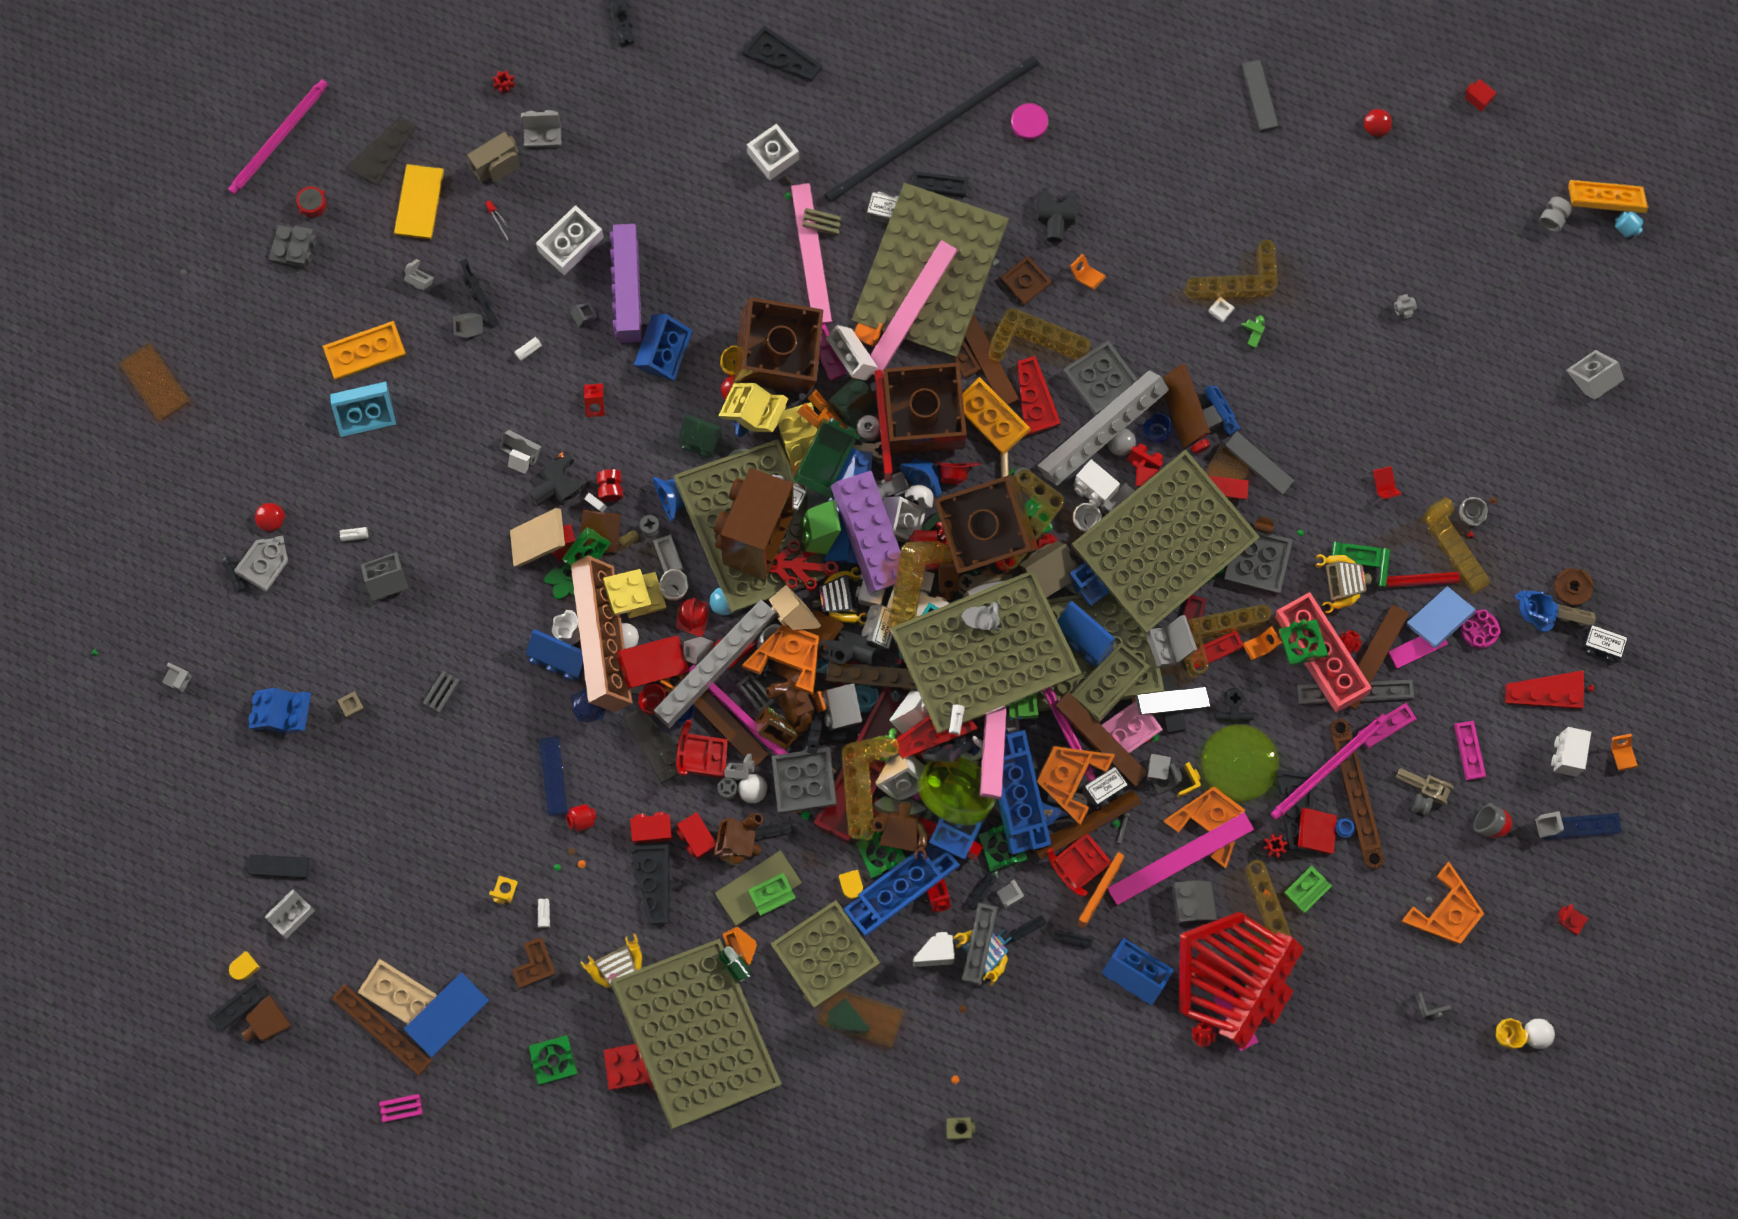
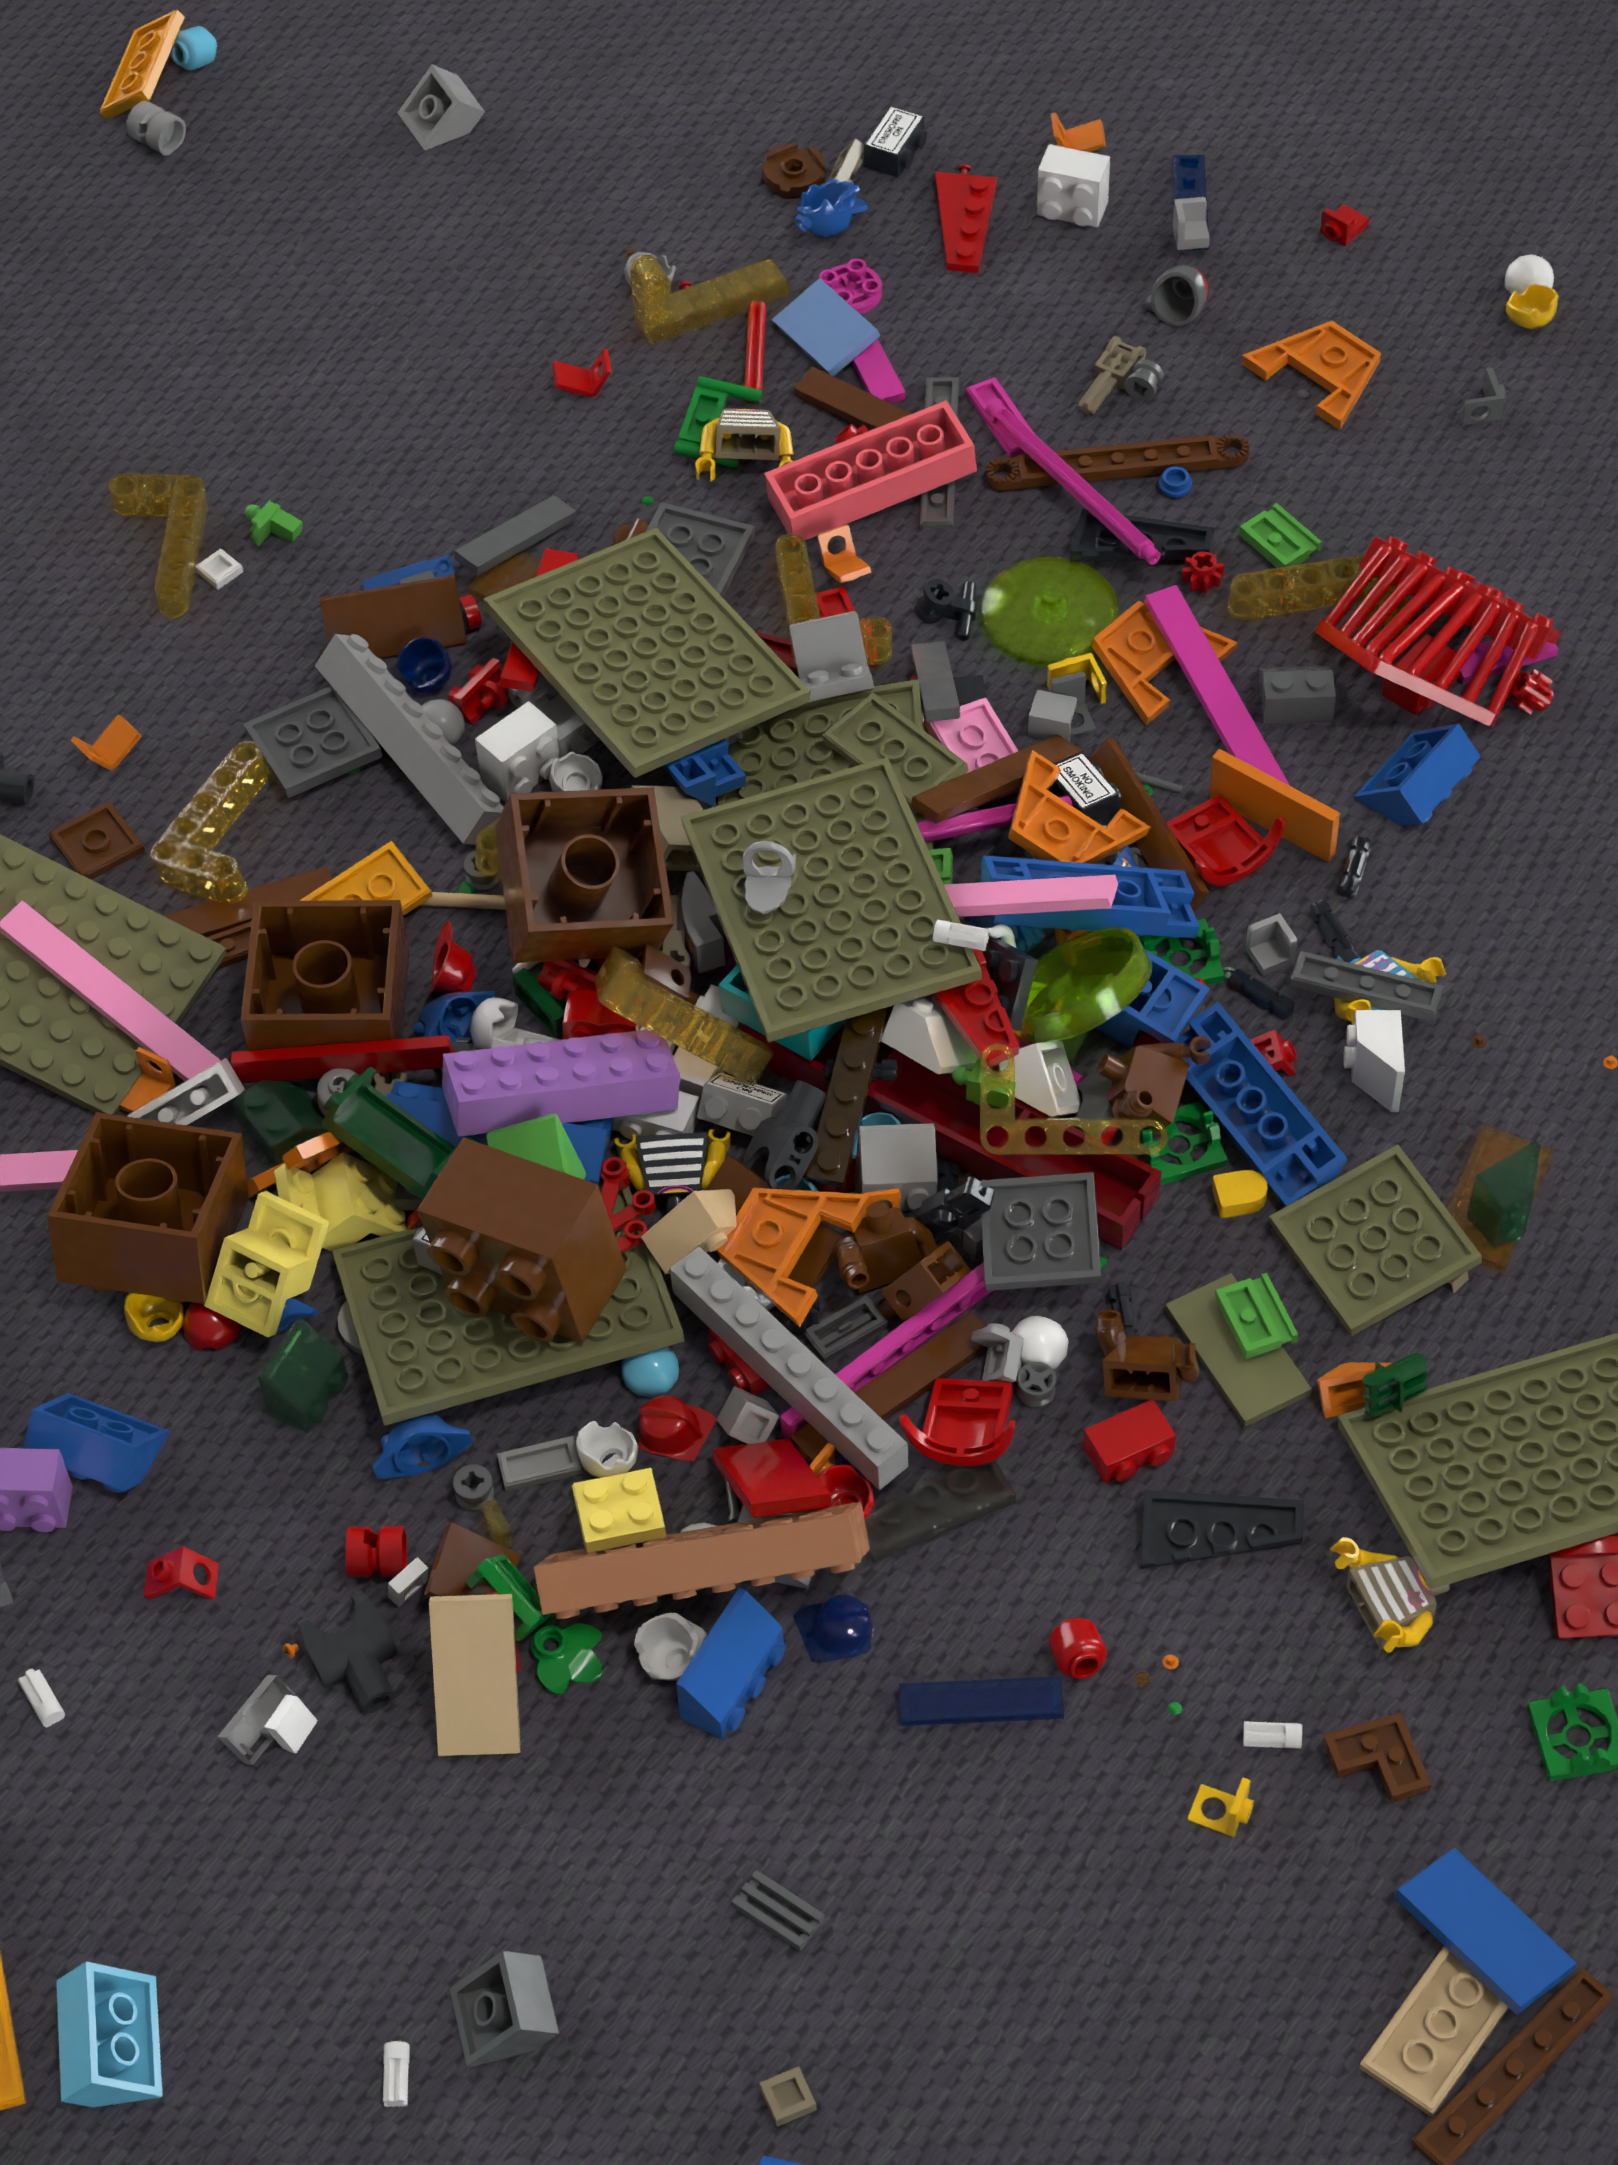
camera: 80 degrees left, 20 degrees down
red brick [630,812,672,845] -> none
red wing [1017,356,1061,437] -> none
blue slope [1057,601,1115,668] -> none
green piece [1279,619,1328,666] -> none
red tile [1298,808,1337,854] -> none
light grey gear [1394,294,1417,319] -> none
dark pink tile [1454,721,1486,781] -> none

